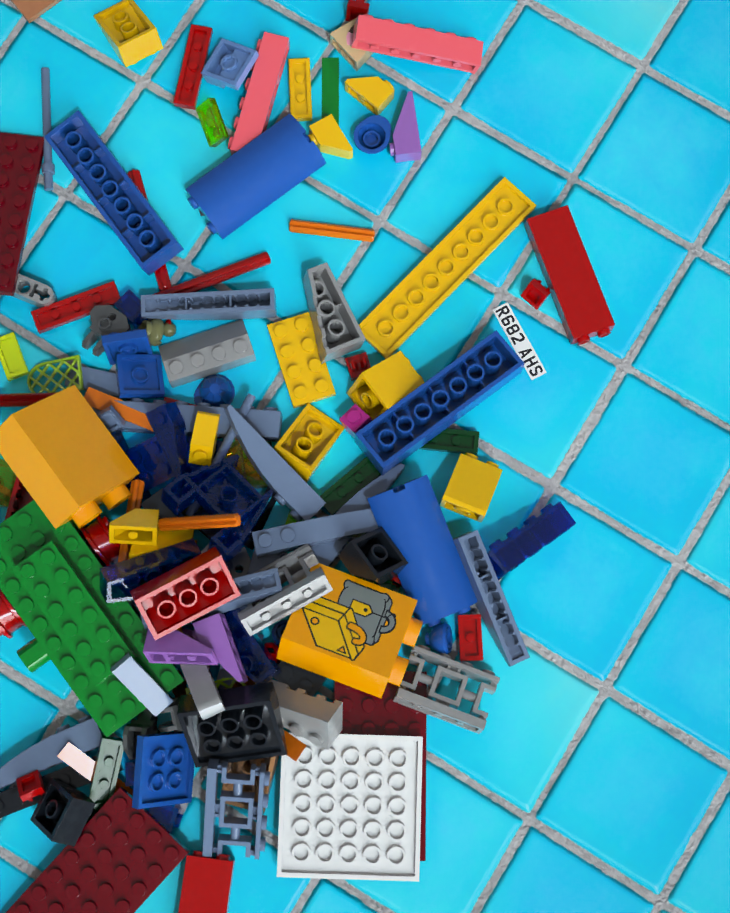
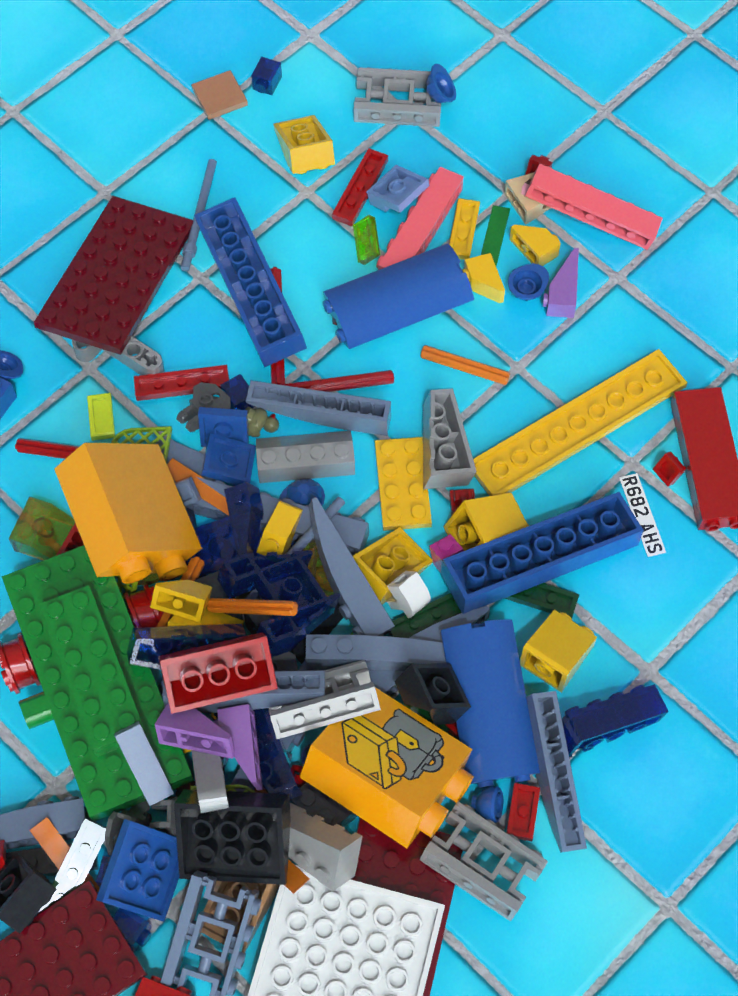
camera: 15 degrees right, 15 degrees down
none -> white brick [386,571,431,618]

